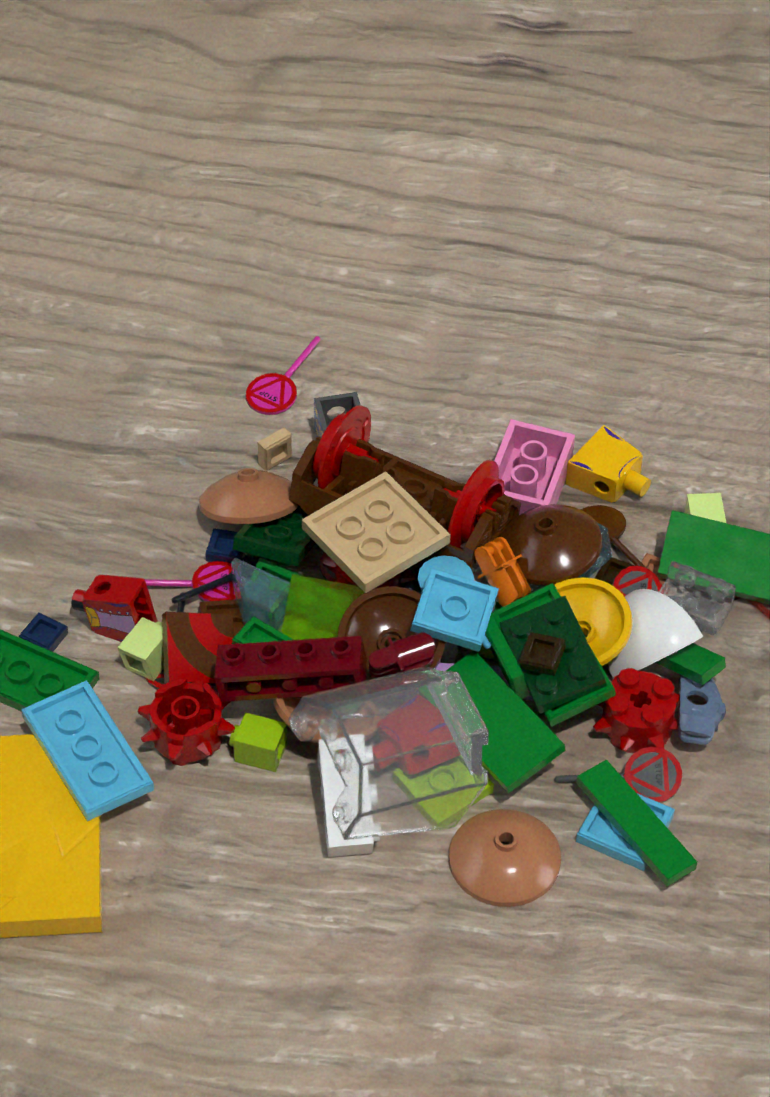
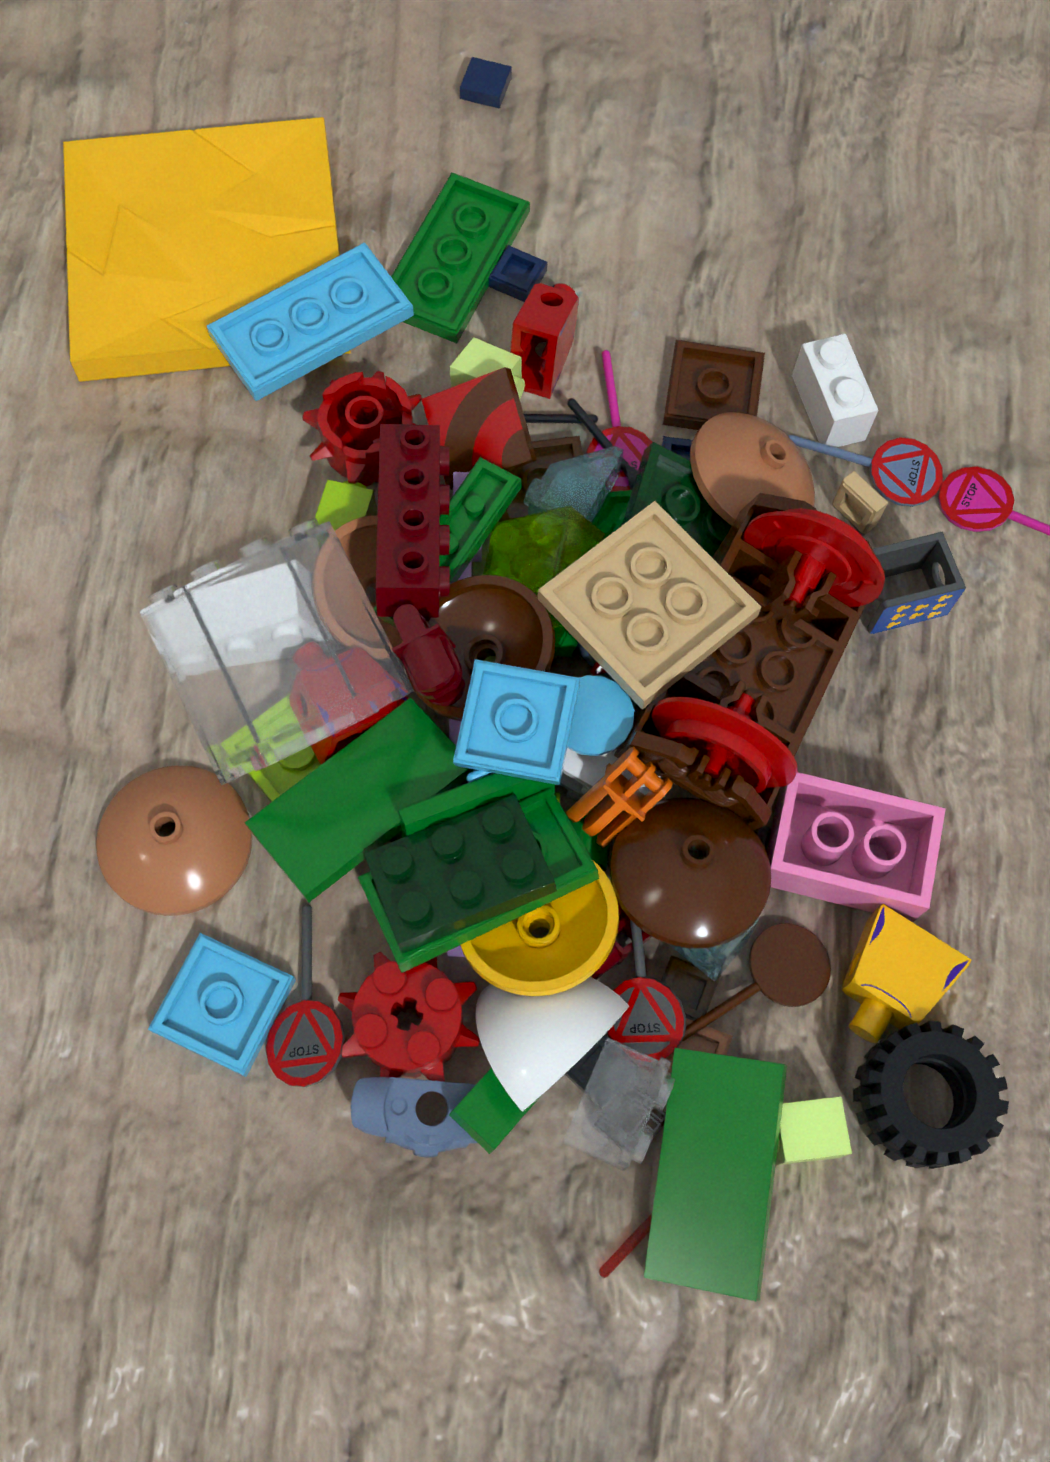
camera: 85 degrees right, 20 degrees up
dark brown tile [519,632,566,676] -> none
green tile [576,759,698,887] -> none
none -> reddish brown tile [663,340,765,430]
none -> piece [788,435,943,507]
none -> white brick [792,334,879,448]
none -> black tyre [853,1021,1009,1169]

